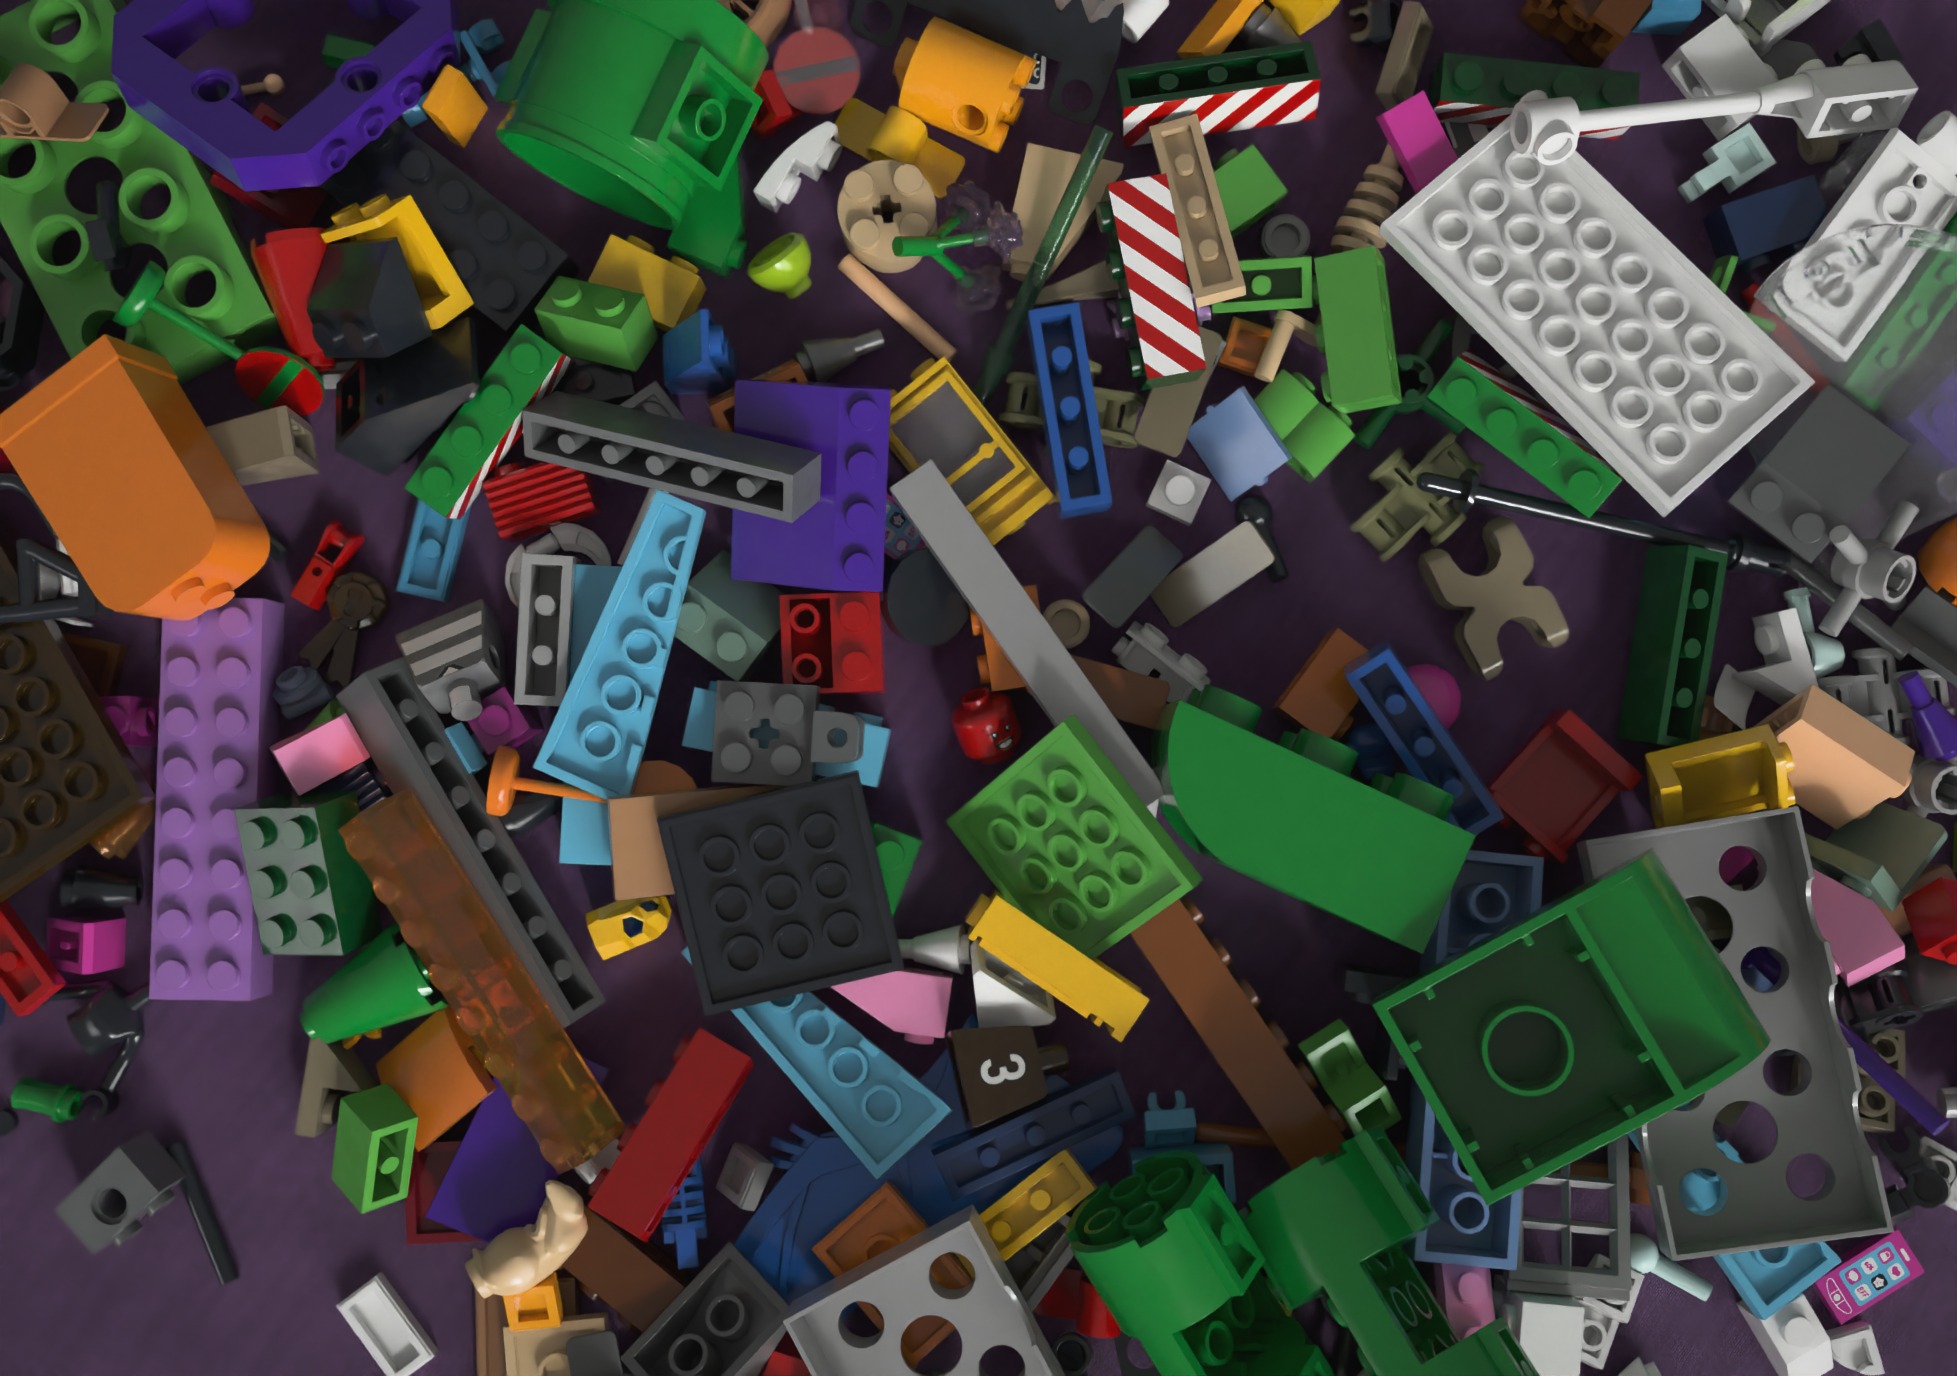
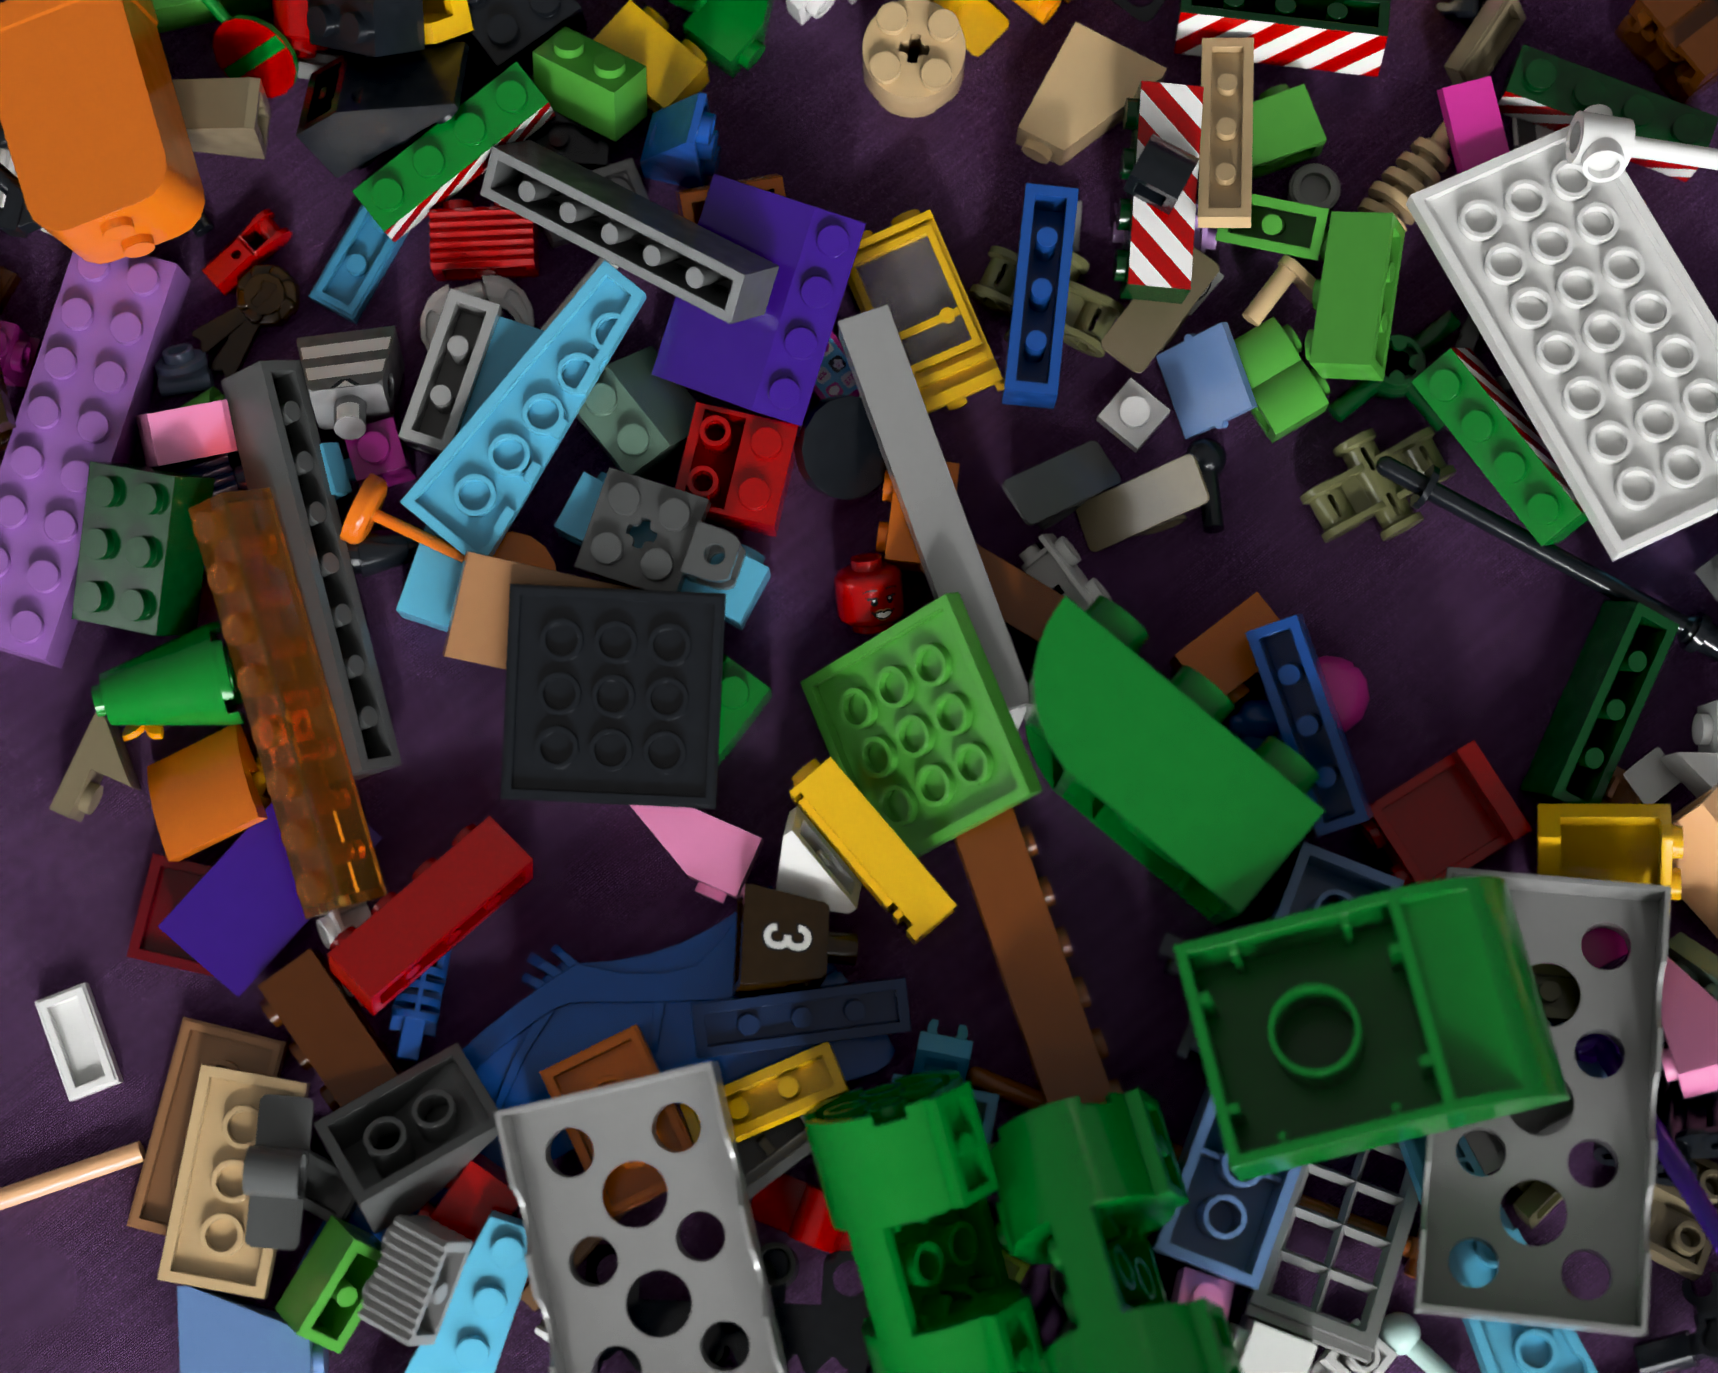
camera: 20 degrees right, 5 degrees down
bright green brick [331,1083,418,1214] -> none
tan animal [465,1180,588,1299] -> none
light orange tile [503,1272,564,1332] -> none
yellow rock [585,895,673,960] -> none
medium azure wing [681,946,954,1180] -> none
light grey tile [715,1142,774,1211] -> none
lime brick [747,232,812,299] -> none
flat silver cone [794,328,885,382] -> none
light nougat bar [838,254,958,362] -> none
clear purple plant [892,181,1023,316] -> none
white cone [898,924,973,974] -> none
clear green bar [973,124,1113,408] -> none
dark tan piece [1005,260,1119,311] -> none
tan tile [1043,599,1090,649] -> none
orange tile [1216,316,1272,380] -> none
bright green brick [1298,1018,1403,1137] -> none
dark tan piece [1418,515,1569,682] -> none
none -> black brick [1123,134,1199,215]

